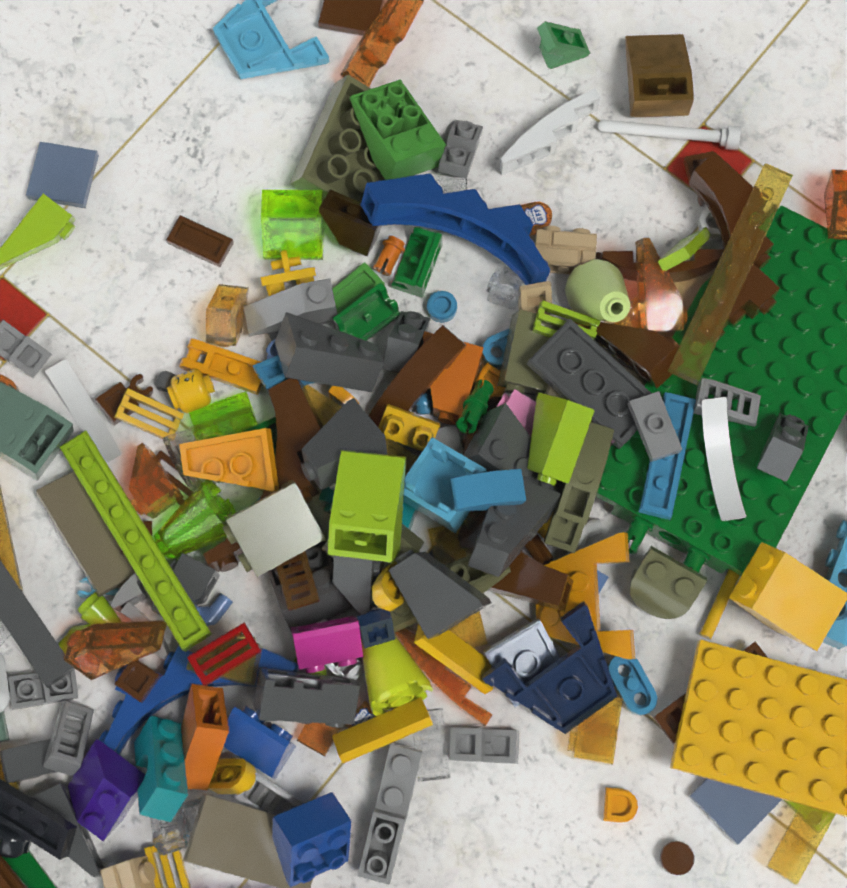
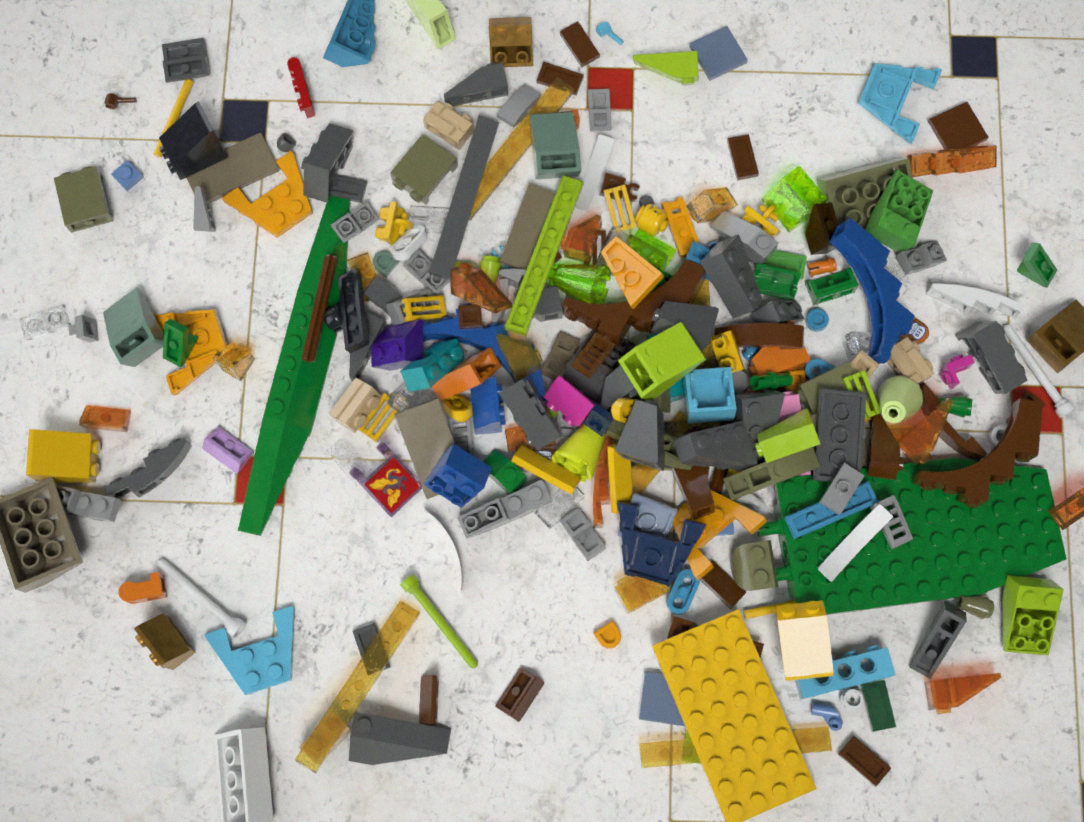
camera: 50 degrees right, 0 degrees up
red tile [187,622,262,686] -> none
medium blue arm [195,593,233,626] -> none
panel [222,480,325,577] -> none
light orange tile [328,386,359,408] -> none
dark azure slope [451,469,526,511] -> none
lime tile [658,227,711,271] -> none
reddish brown tile [660,841,694,875] -> none
clear yellow tile [668,163,793,385] -> none
dark grey slope [757,413,809,482] -> none
none -> yellow tile [402,295,447,322]
none -> green slope [482,450,527,495]
none -> dark tan slope [541,332,581,380]
none -> reddish brown slope [700,560,747,609]
none -> green cone [938,396,973,418]
none -> dark pink bracket [941,354,975,390]
none -> dark grey wedge [955,321,1028,394]

